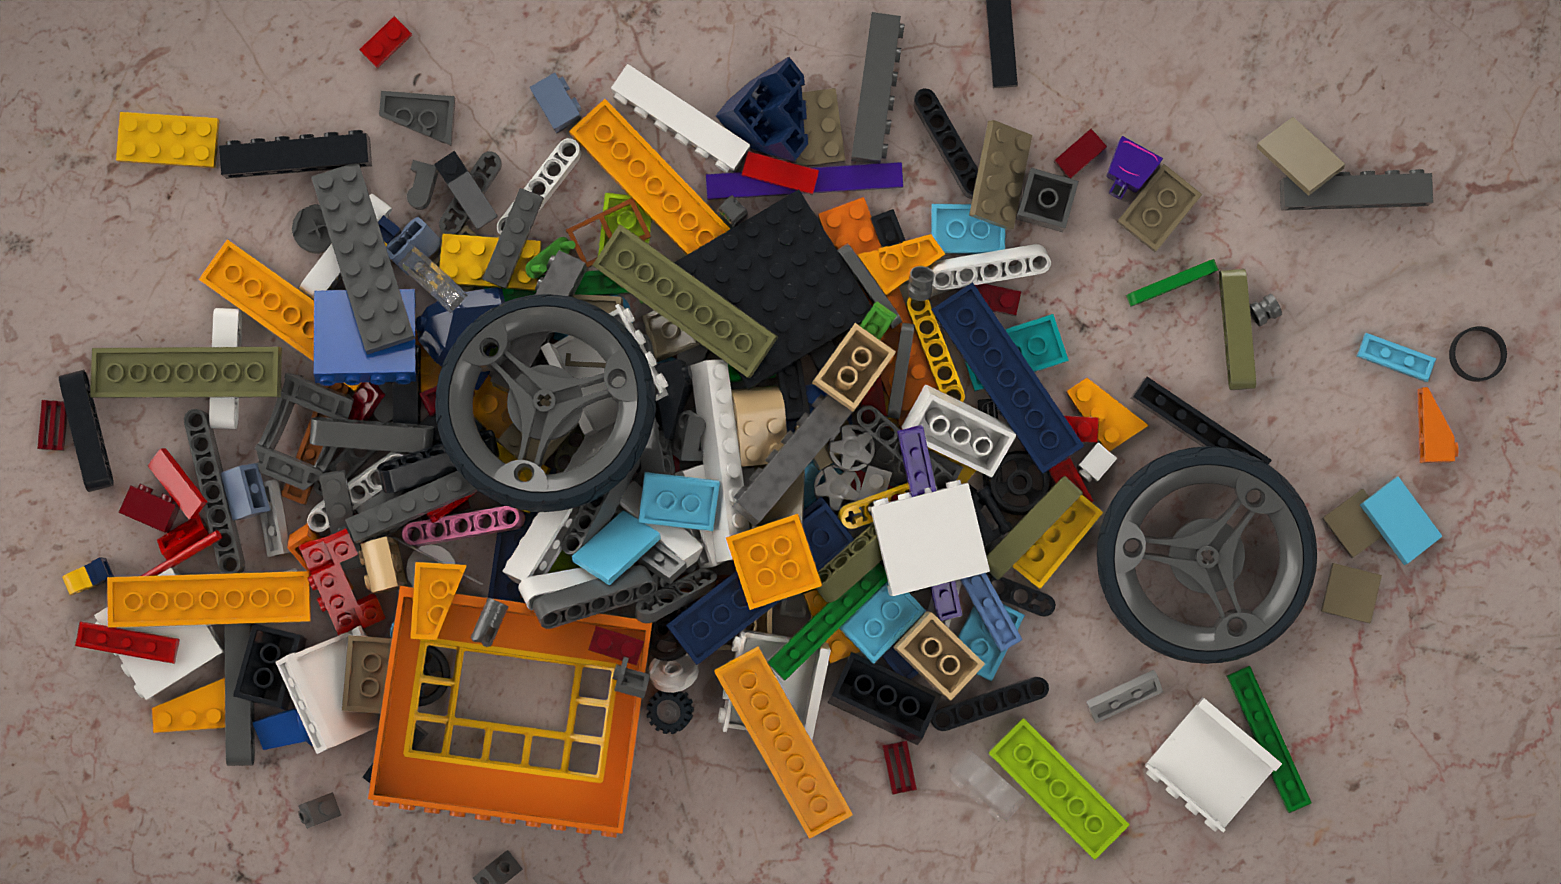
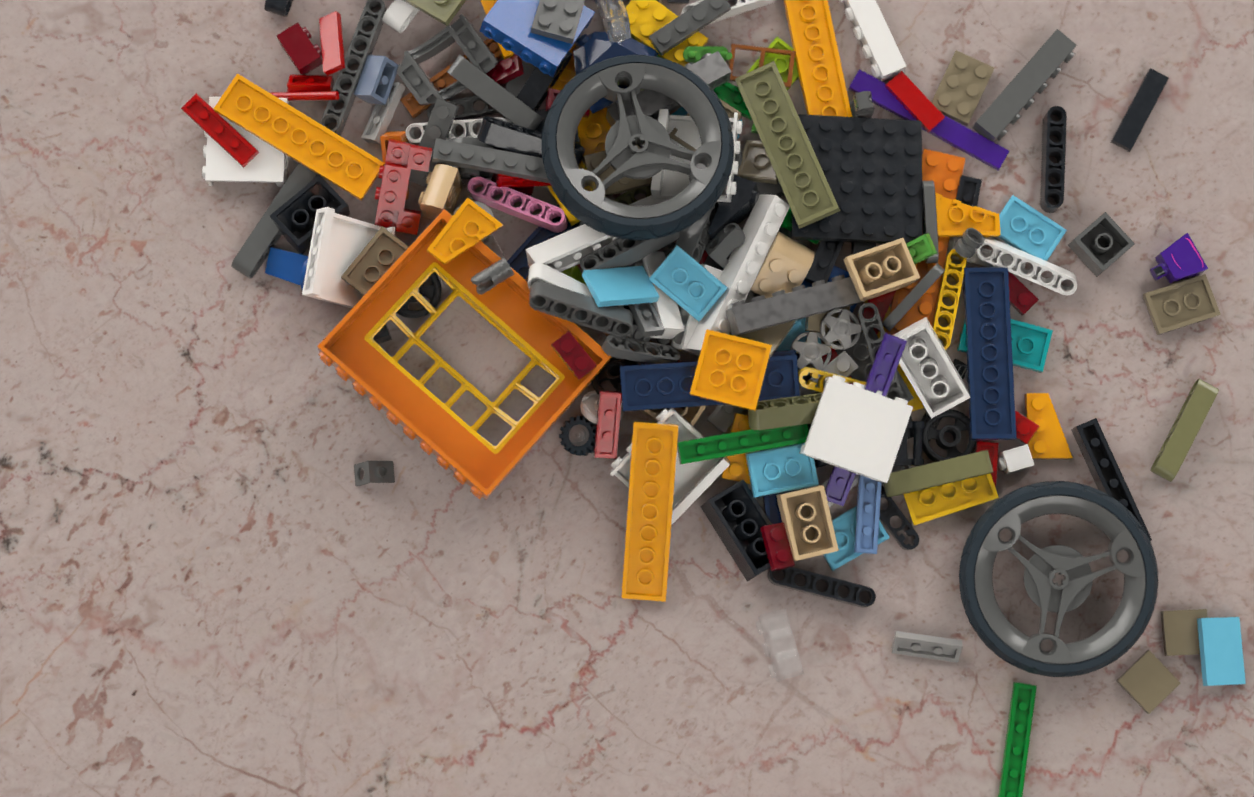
camera: 25 degrees right, 5 degrees down
leg [62,557,114,596] -> none
light orange wing [152,678,225,733] -> none
dark grey bracket [298,792,341,829] -> none
dark grey bracket [612,657,650,699] -> none
dark blue brick [715,57,808,161] -> none
dark red tile [882,740,917,795] -> none
dark tan plate [969,120,1032,230] -> none
lime plate [988,718,1130,860] -> none
dark red tile [1054,129,1107,179] -> none
green beam [1126,259,1219,307] -> none
white panel [1145,697,1282,833] -> none
dark grey wheel [1250,294,1282,327] -> none
none -> tile [594,391,622,459]
none -> dark red plate [760,522,795,571]

